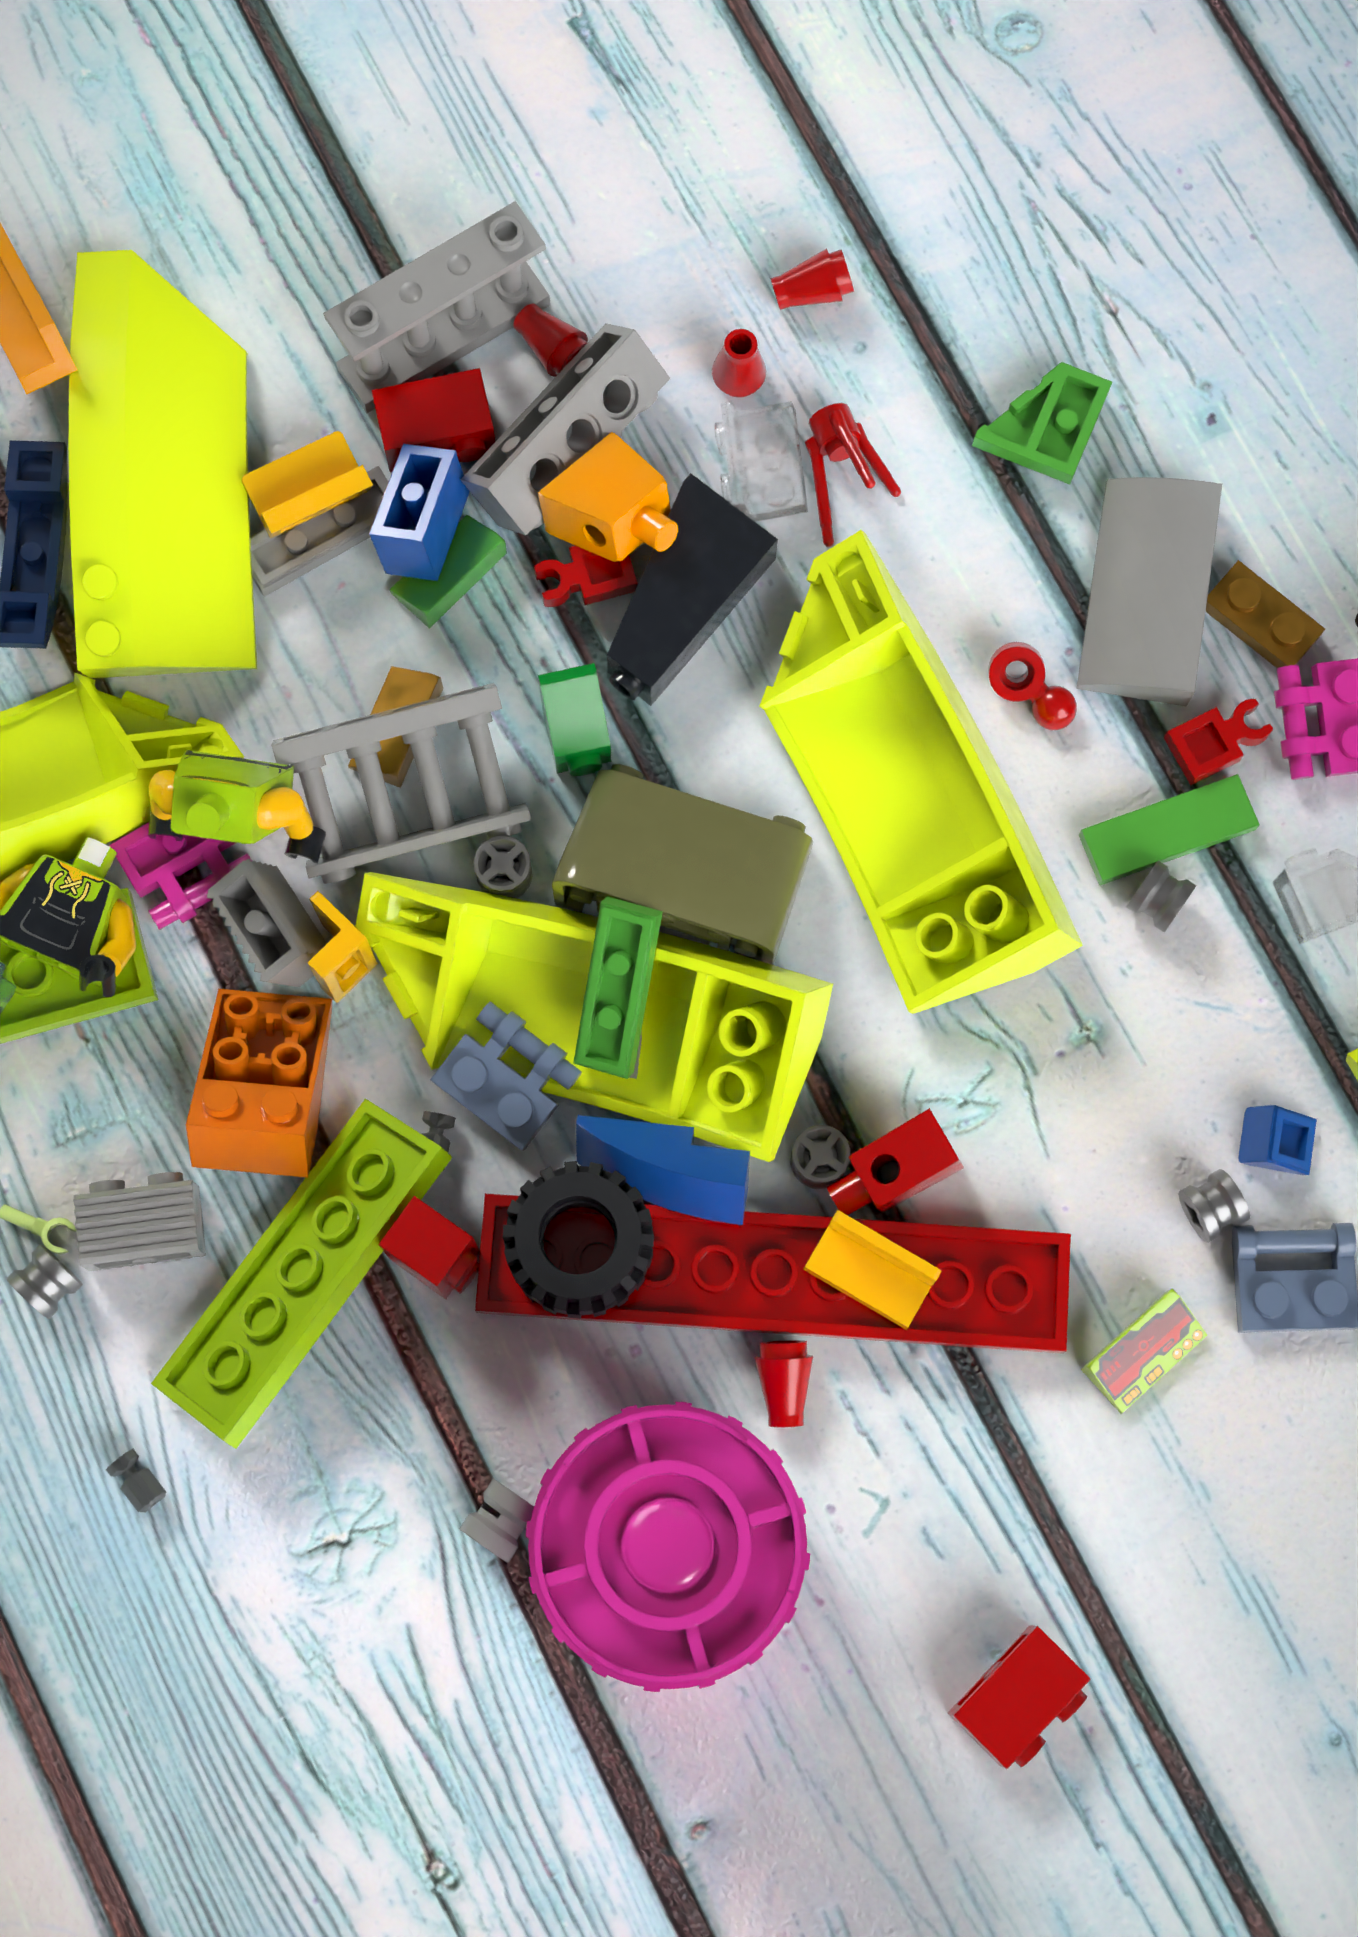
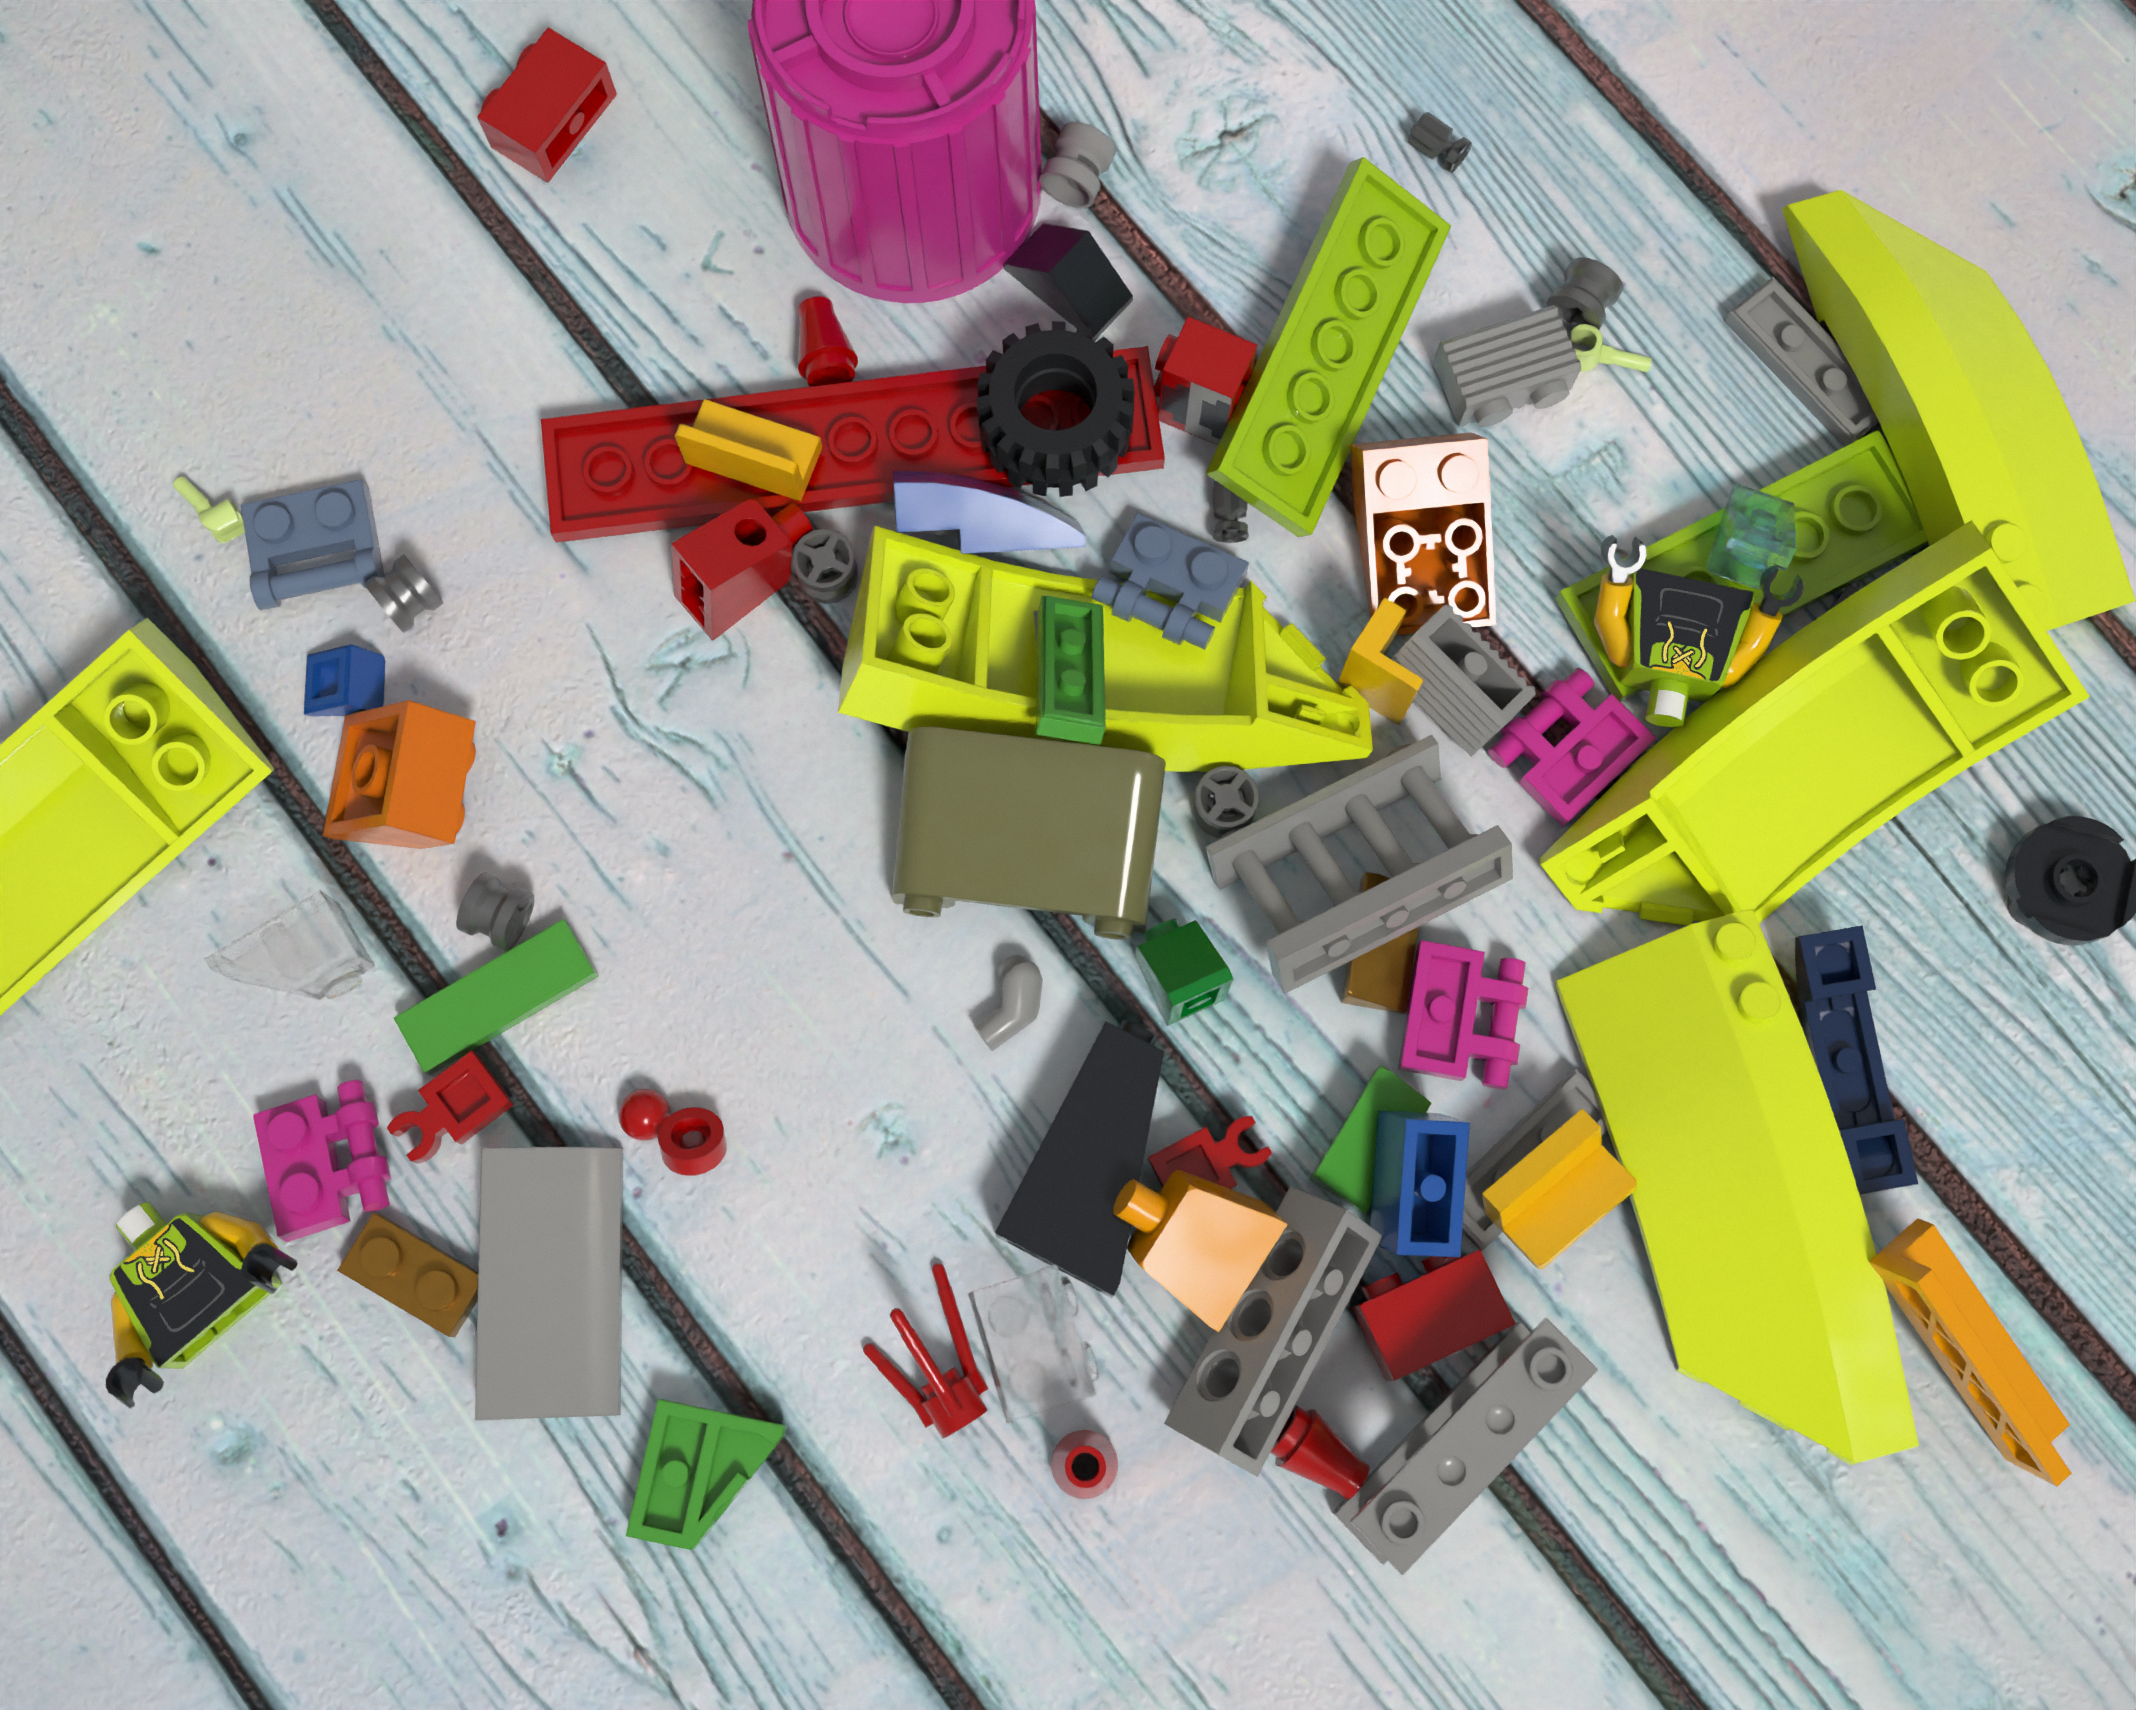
camera: 170 degrees right, 0 degrees up
lime torso [148,750,326,863] -> none
neon yellow slope [759,530,1083,1014] -> none
red cone [770,248,854,310] -> none
slope [1081,1288,1207,1414] -> none
none -> orange slope [323,700,476,849]
none -> light grey arm [973,955,1043,1051]
none -> black slope [1004,223,1133,341]
none -> dark pink plate [1398,940,1529,1089]

